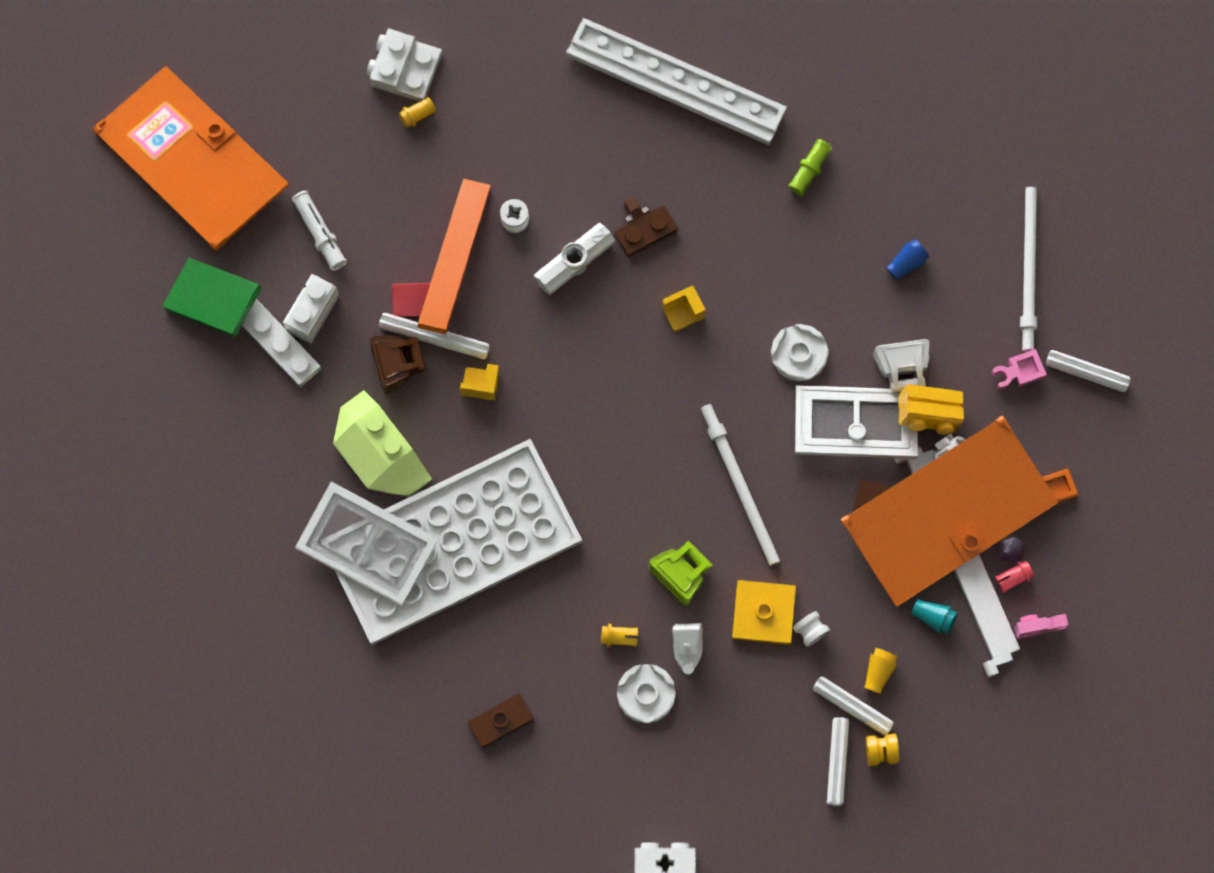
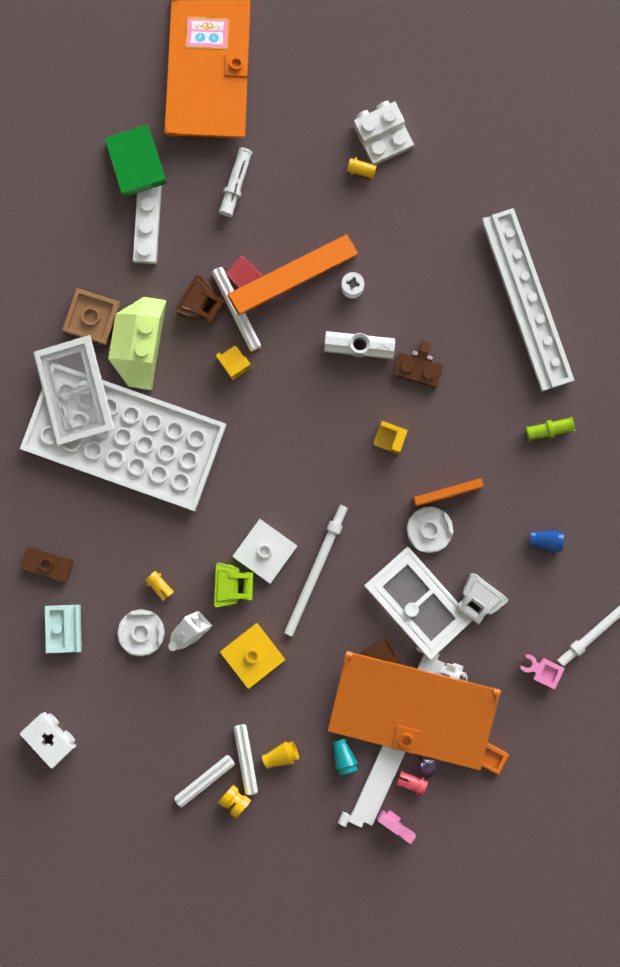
camera: 45 degrees right, 10 degrees up
white brick [283,274,339,344] -> none
white wheel [793,611,830,647] -> none
yellow brick [898,384,964,435] -> none
white axle [1046,350,1130,392] -> none
none -> light aqua plate [45,605,82,653]
none -> medium nougat plate [62,288,121,346]
none -> white plate [232,519,297,584]
none -> orange tile [412,478,484,507]

